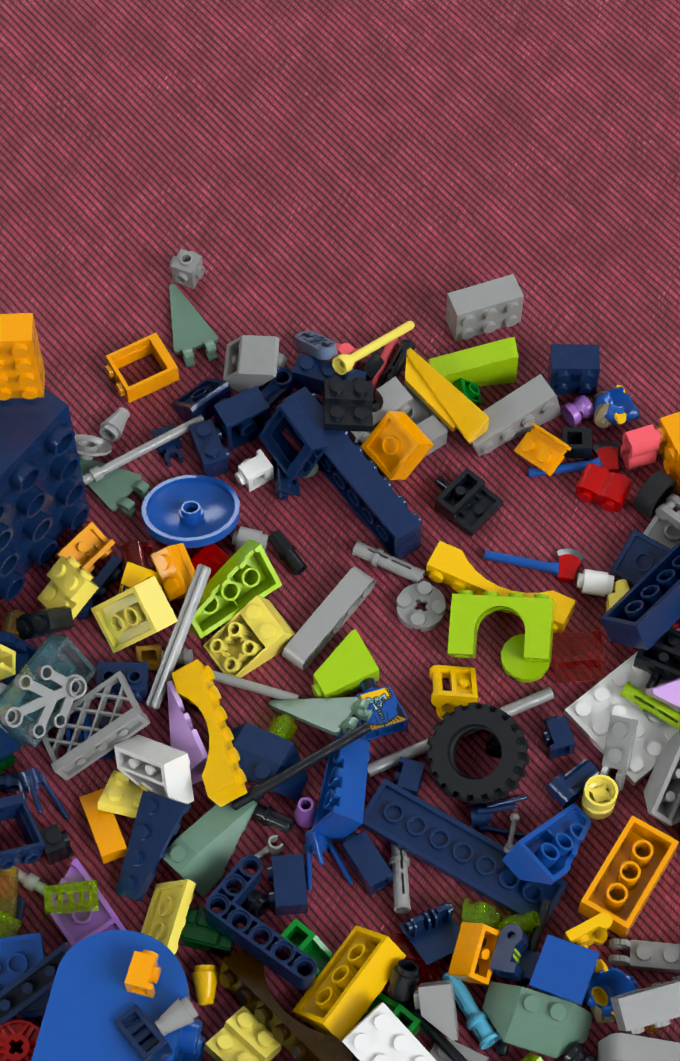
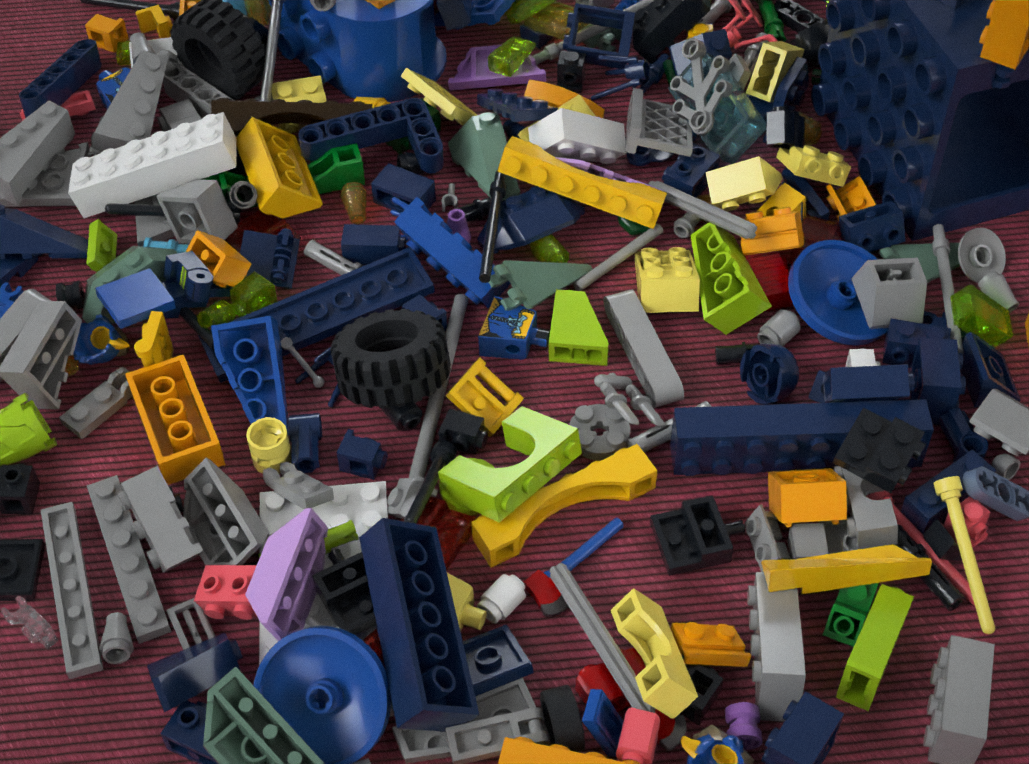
camera: 125 degrees right, 10 degrees down
none -> clear yellow cone [340,182,367,224]
none -> light grey bracket [387,475,438,519]
none -> black piece [404,440,457,524]
none -> black brick [438,408,488,455]
none -> light grey axle [549,563,655,713]
none -> blue tile [582,689,623,757]
none -> light grey piece [594,373,665,427]
none -> light yellow arch [610,588,698,719]
none -> dark blue cylinder [740,343,799,405]
none -> light grey hinge [745,504,791,572]
none -> dark blue brick [839,201,906,252]
none -> light grey slope [851,257,927,329]
none -> clear neon green brick [950,284,1014,348]

